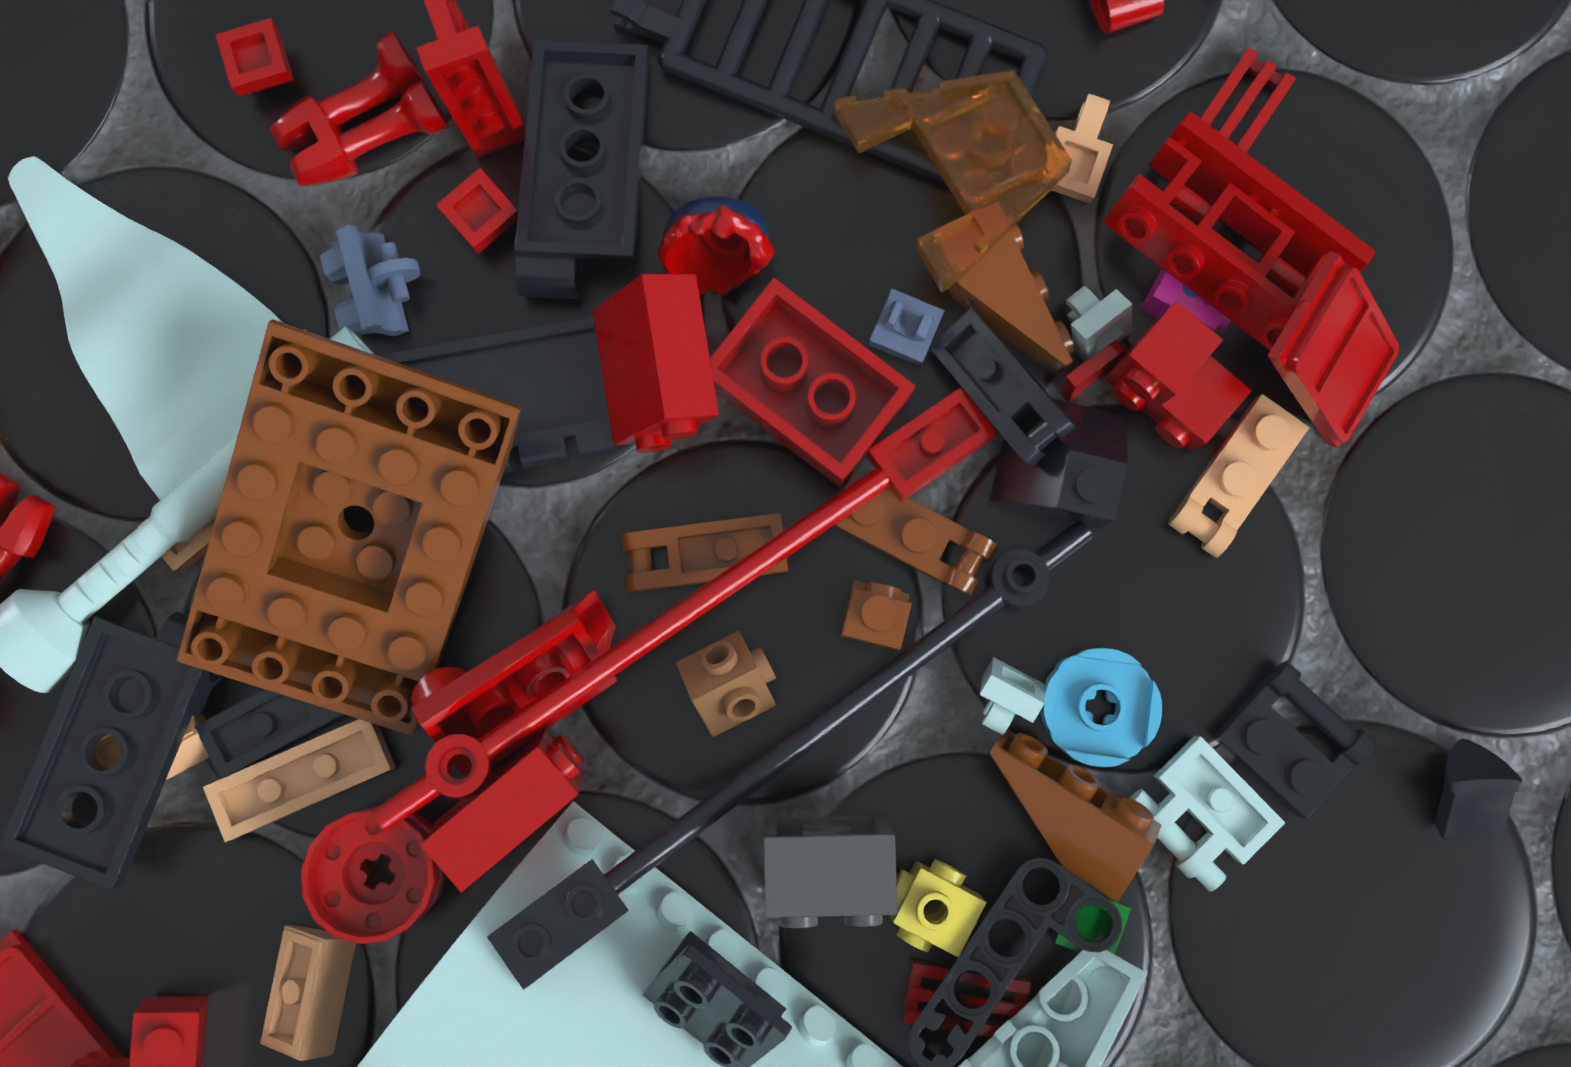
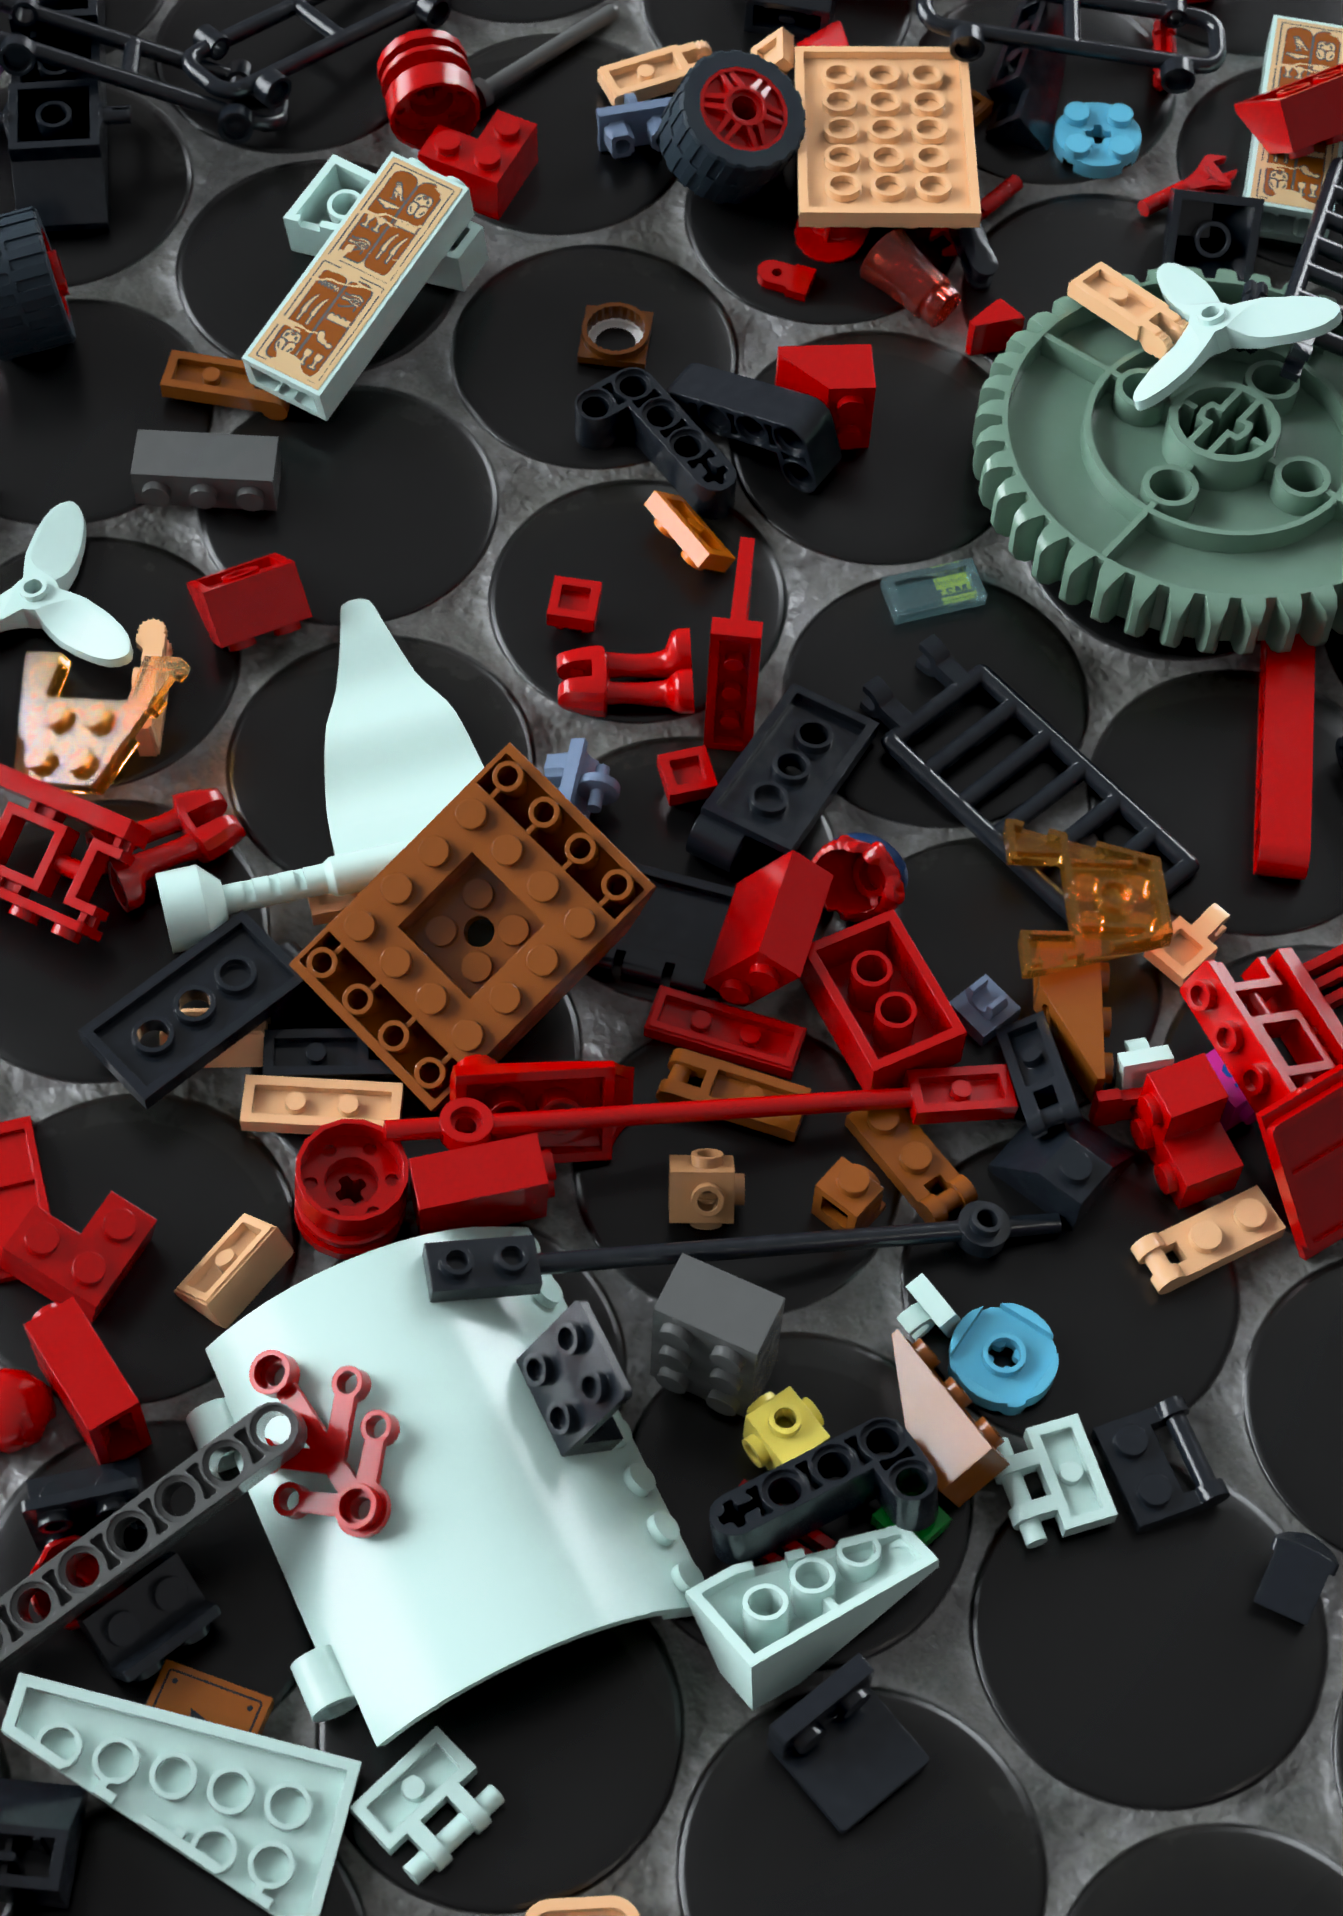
camera: 25 degrees right, 25 degrees down
none -> red tile [644,985,807,1080]

